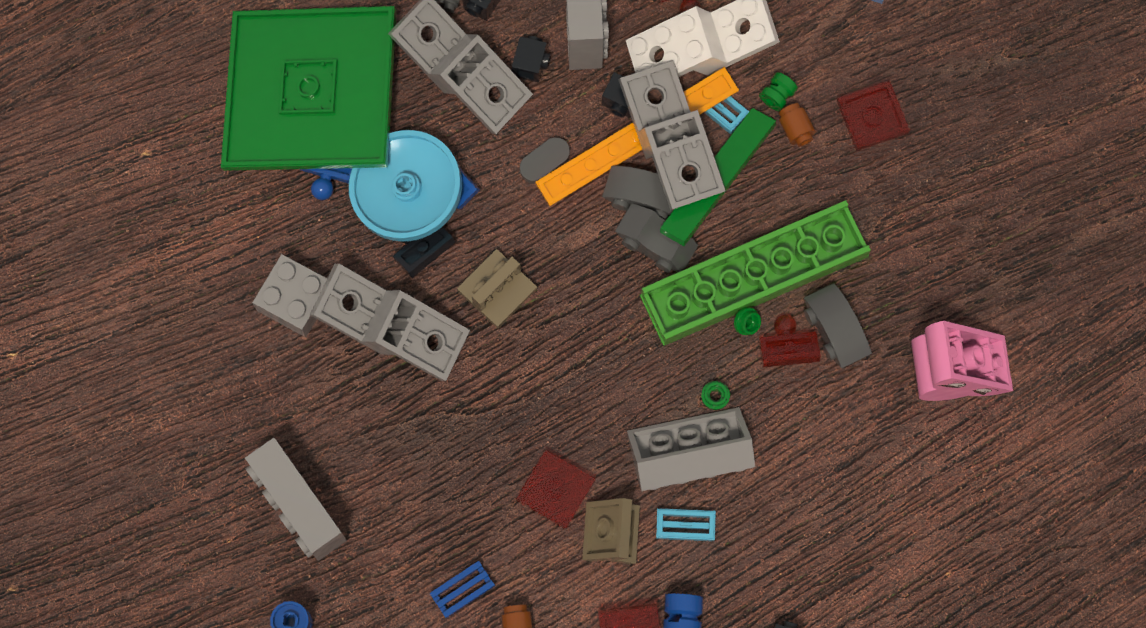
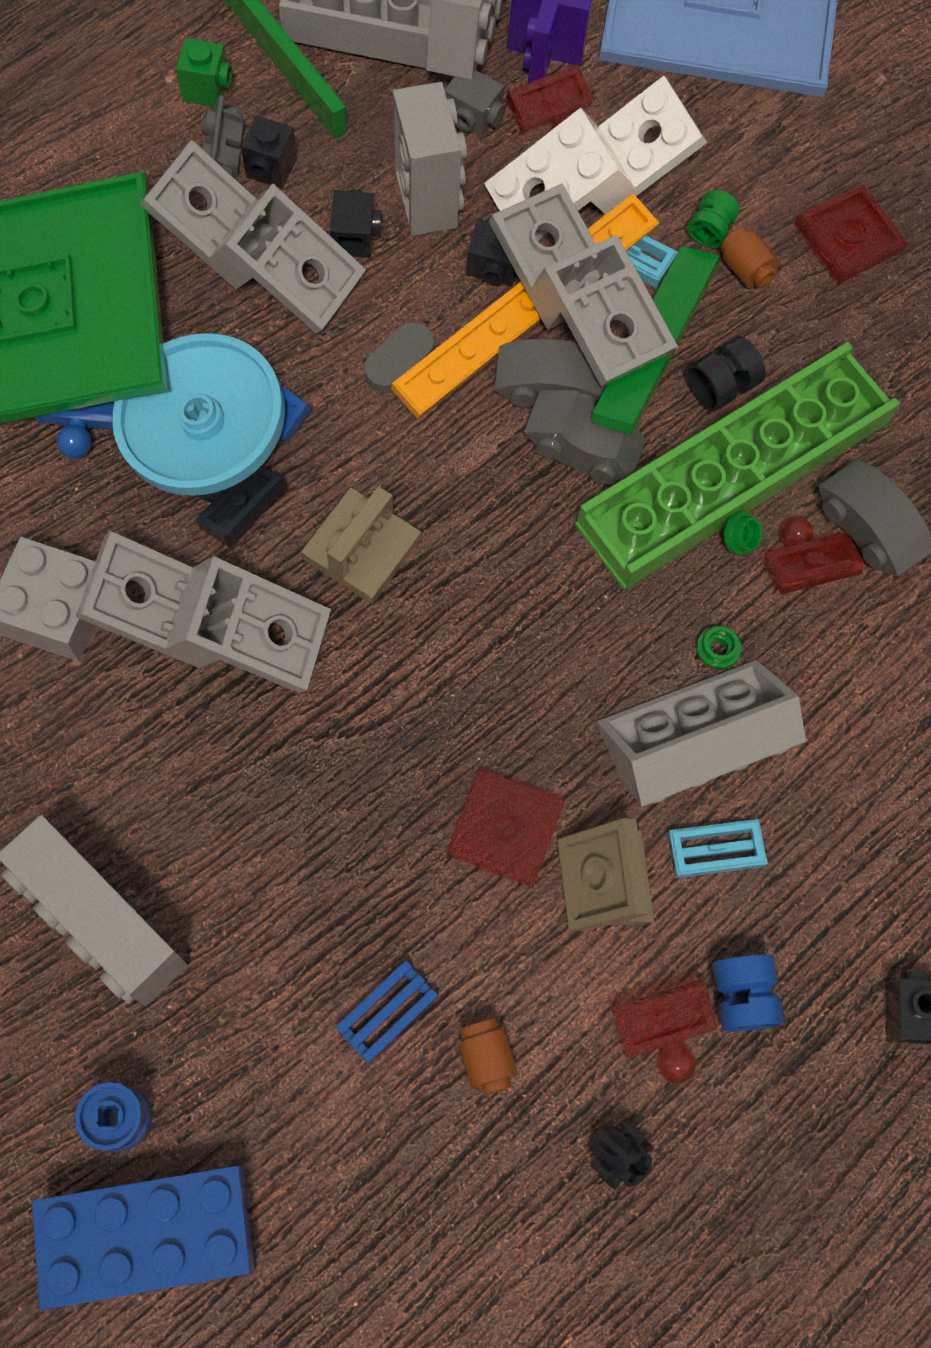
camera: 15 degrees left, 5 degrees down
none -> black wheel [685,335,766,412]

